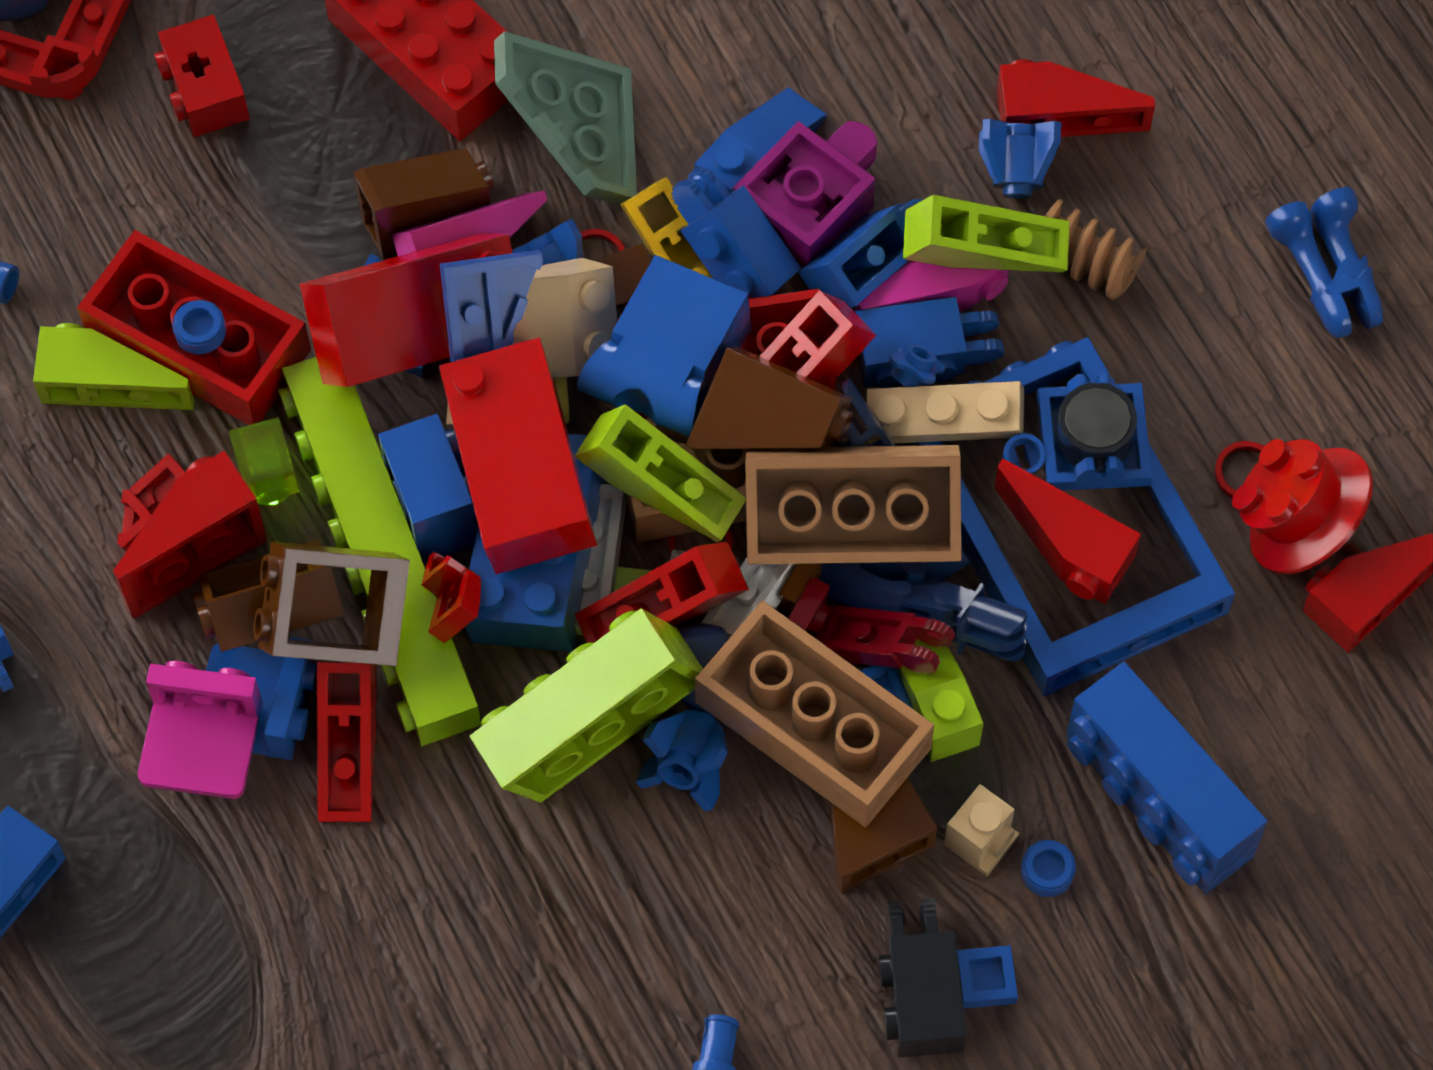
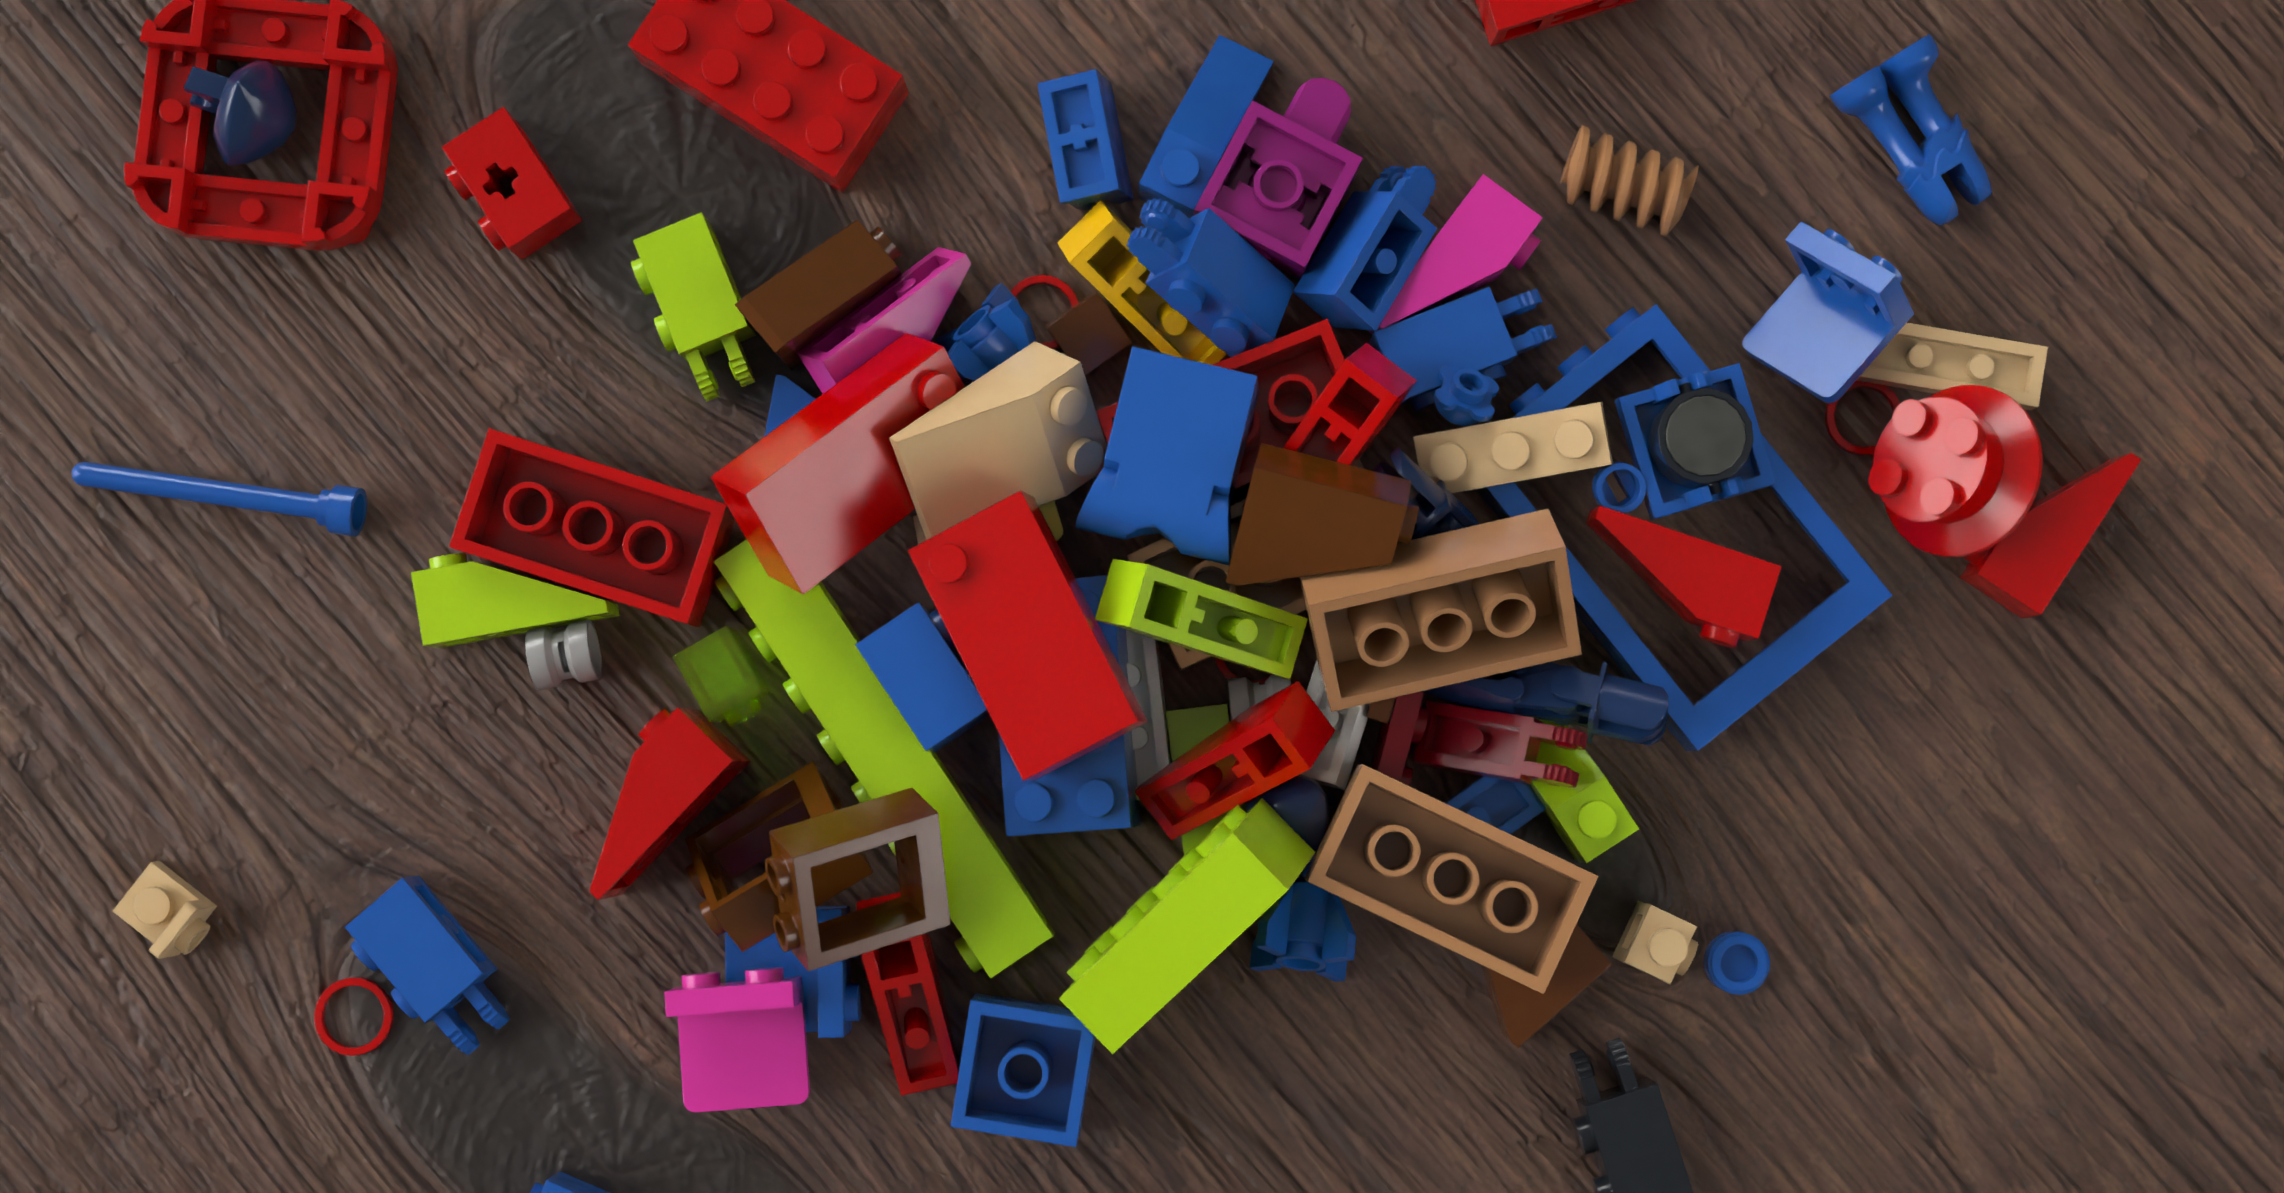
camera: 10 degrees left, 20 degrees up
red slope [117,453,186,551] -> none
blue tile [172,300,226,354] -> none
red slope [421,552,481,644] -> none
blue wing [440,250,543,362] -> none
sand green plate [494,31,637,206] -> none
lime slope [903,195,1069,272] -> none
blue tile [957,945,1018,1009] -> none
blue brick [979,119,1061,199] -> none
blue brick [1066,661,1268,895] -> none
none -> light grey wheel [525,619,602,690]
none -> lime hinge [631,212,756,402]
none -> blue brick [950,992,1095,1147]
none -> blue hinge [1037,69,1134,210]
none -> bracket [1742,221,1914,403]
none -> tan plate [1857,323,2048,410]

